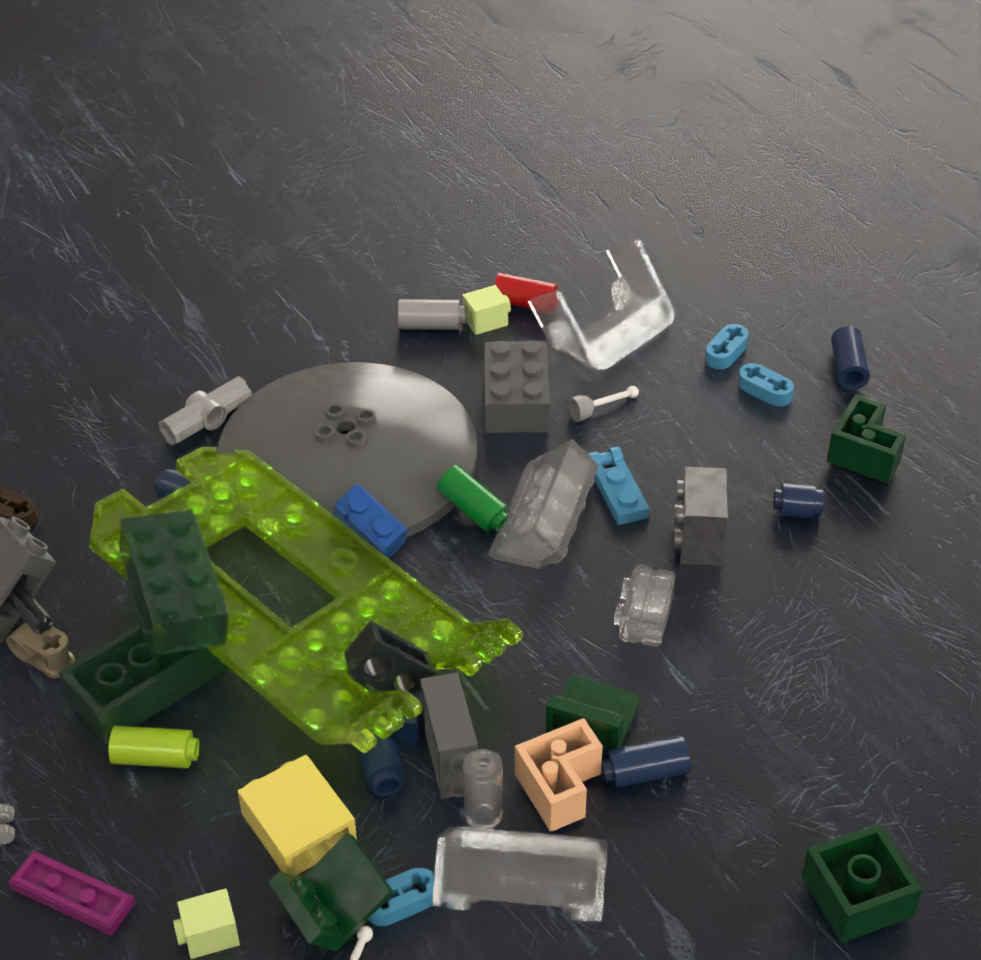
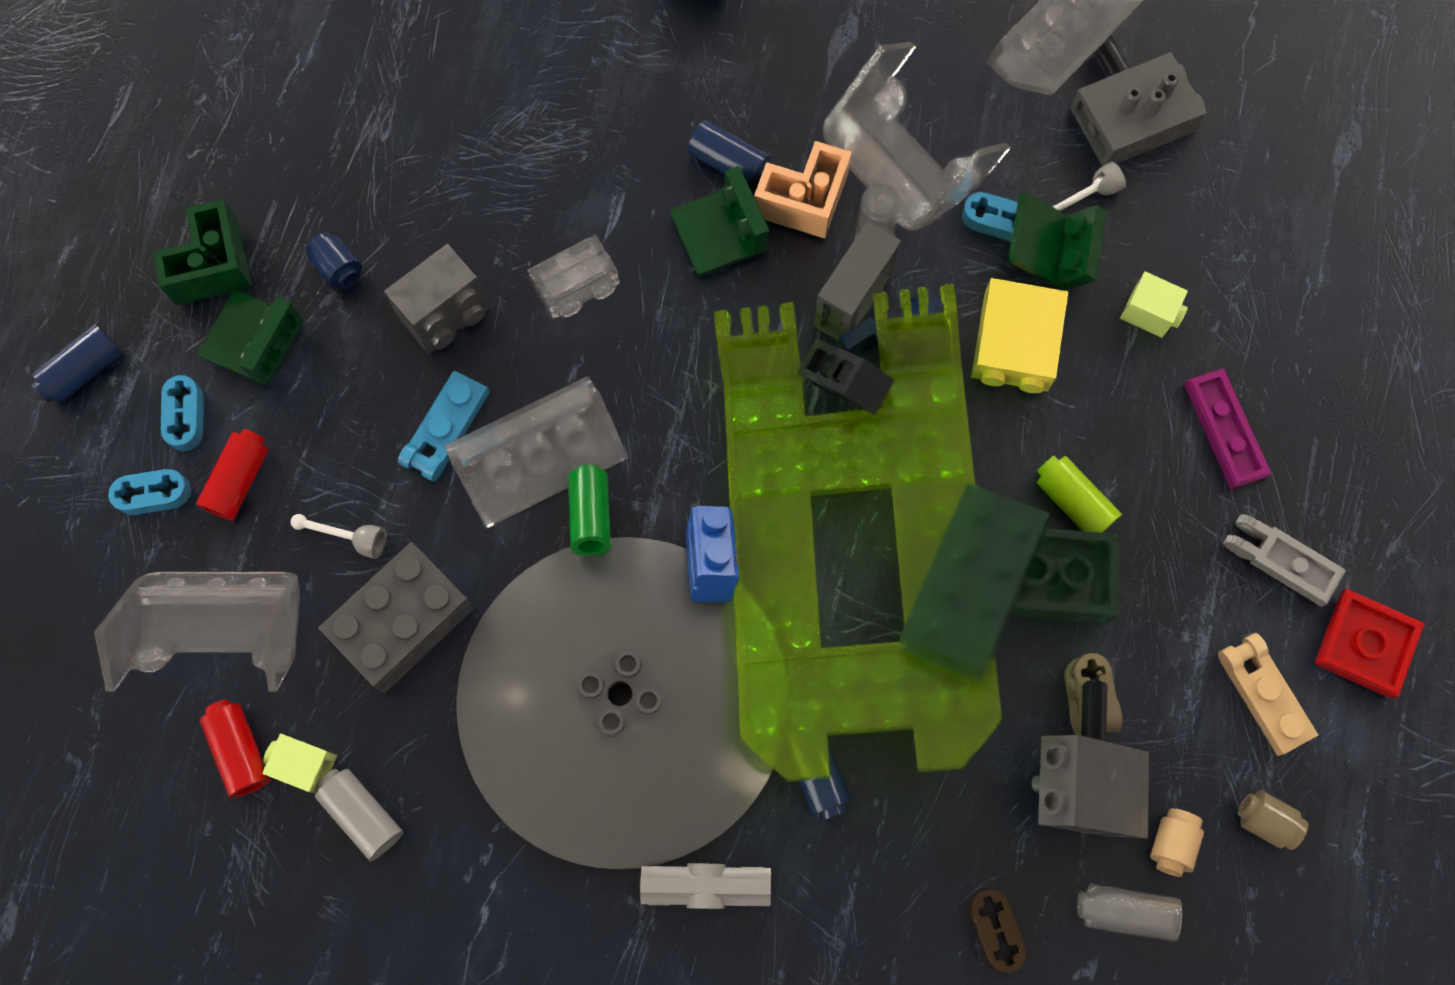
camera: 135 degrees left, 30 degrees up
none -> red brick [195,429,269,521]
none -> dark green bracket [198,290,304,386]

